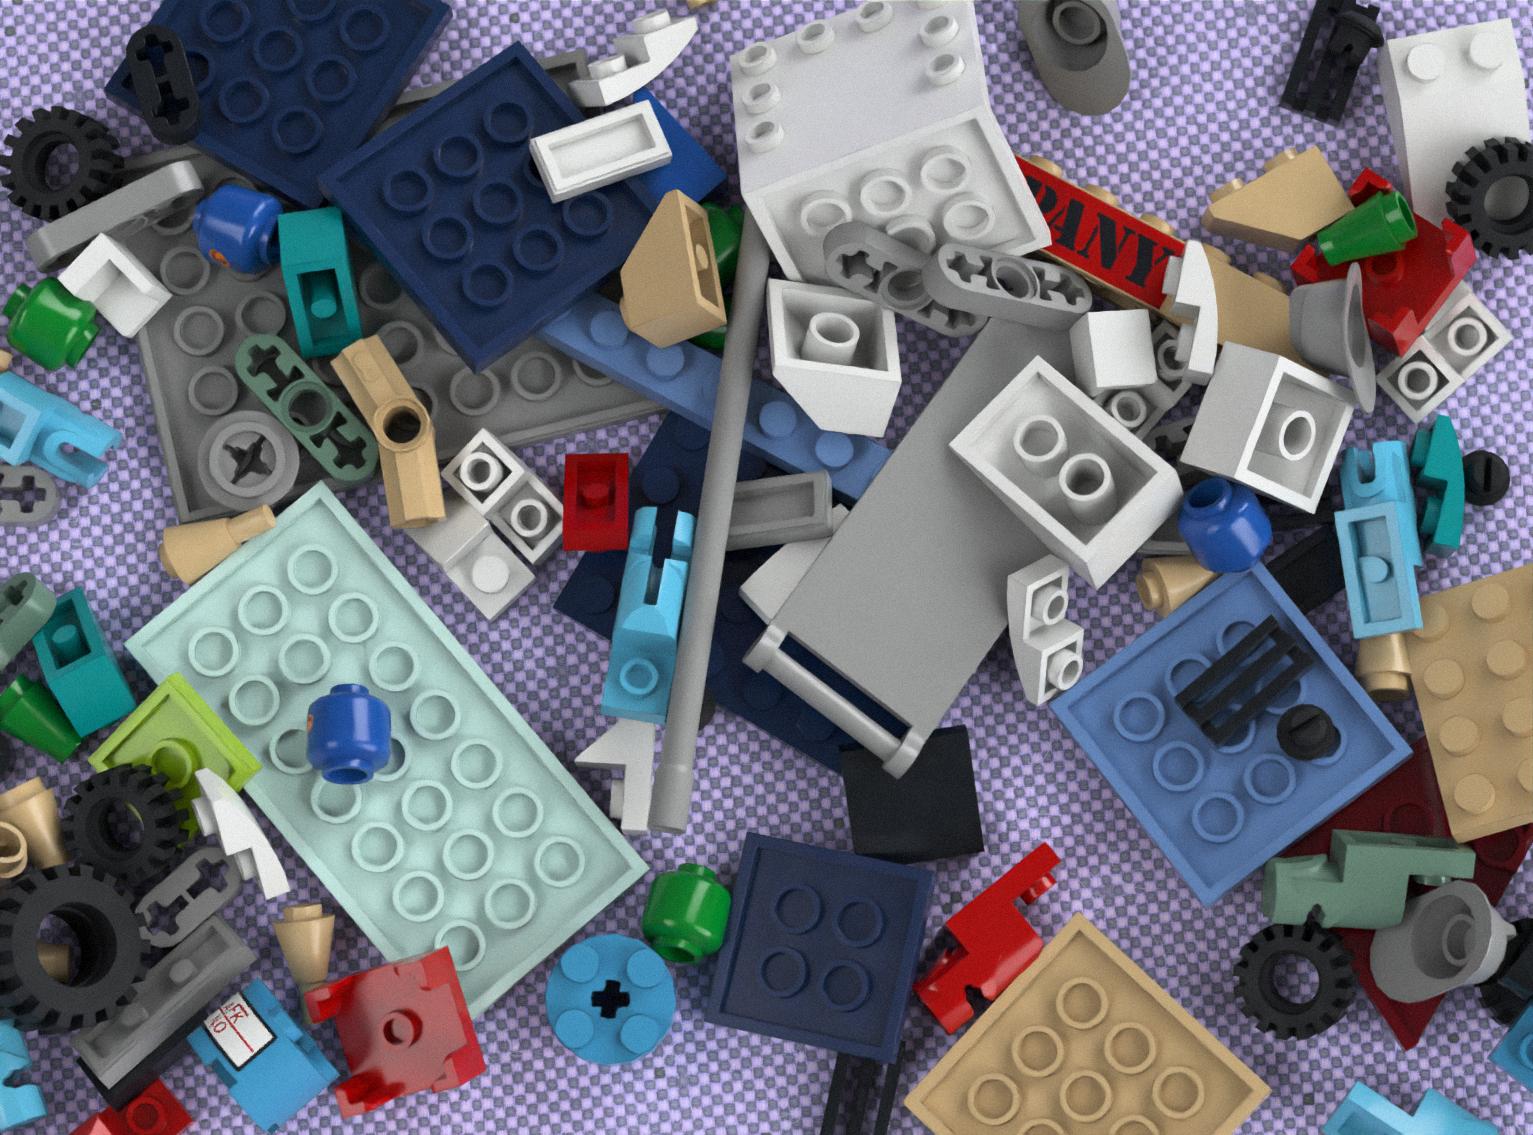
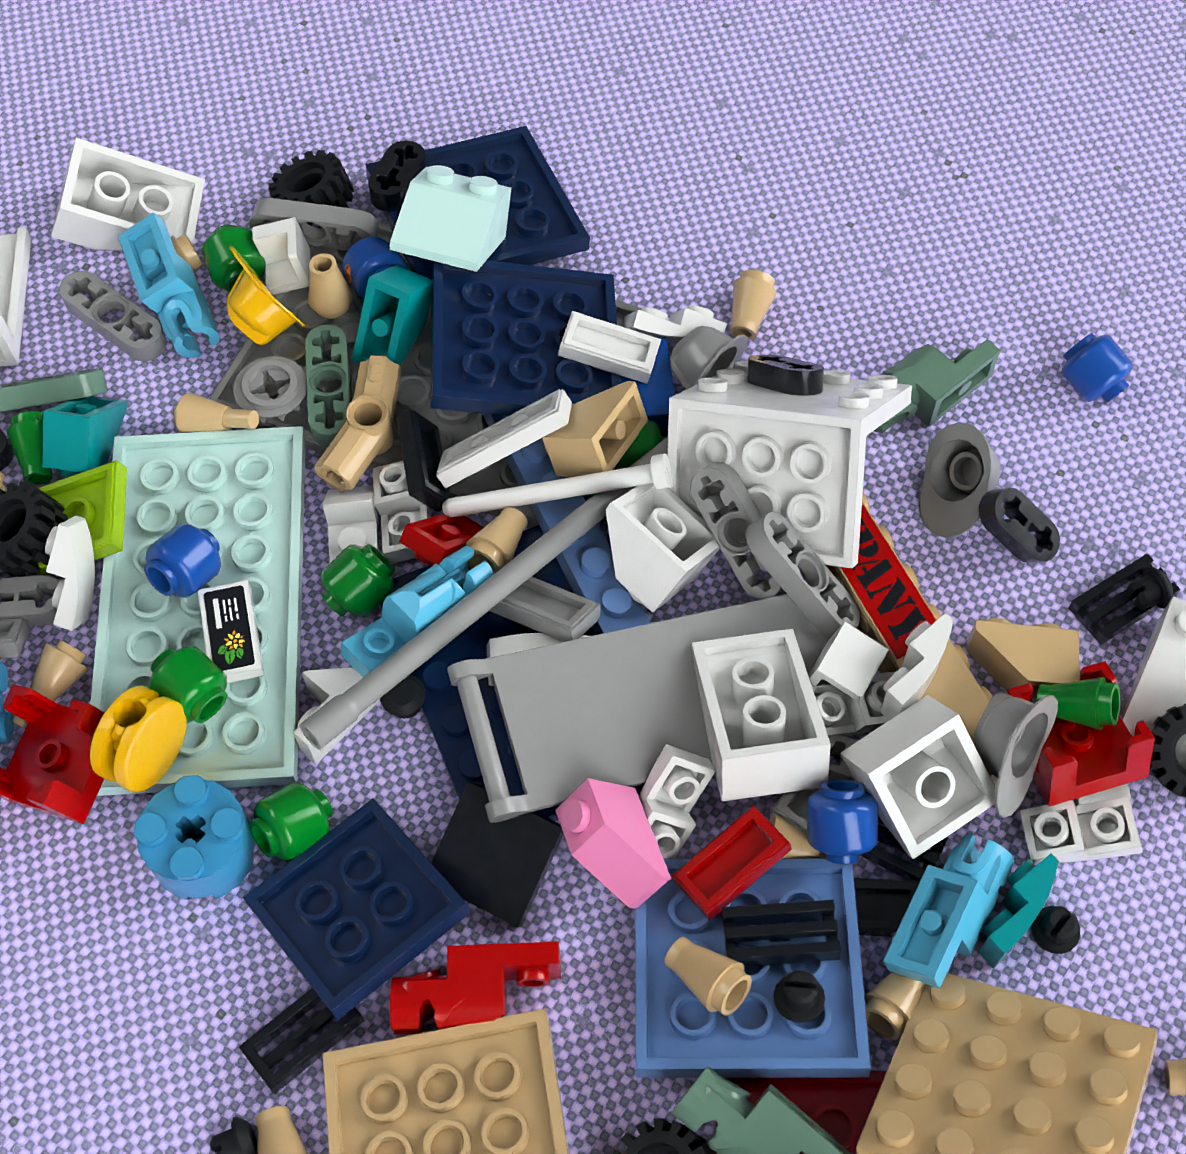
camera: 40 degrees right, 20 degrees down
none -> yellow head [90,686,187,793]
none -> green head [148,646,227,724]
none -> tile [198,580,264,683]
none -> yellow piece [227,245,306,346]
none -> tan cone [308,253,353,319]
none -> green head [321,543,395,617]
none -> light aqua slope [390,165,511,272]
none -> black tile [396,408,451,512]
none -> white tile [436,389,572,488]
none -> white bar [442,453,673,517]
none -> tan cone [466,507,528,574]
none -> bright pink slope [555,778,671,909]
none -> tan cone [665,937,752,1016]
none -> light grey piece [670,326,748,390]
none -> red tile [671,805,792,921]
none -> black beam [747,355,824,395]
none -> black beam [979,488,1060,562]

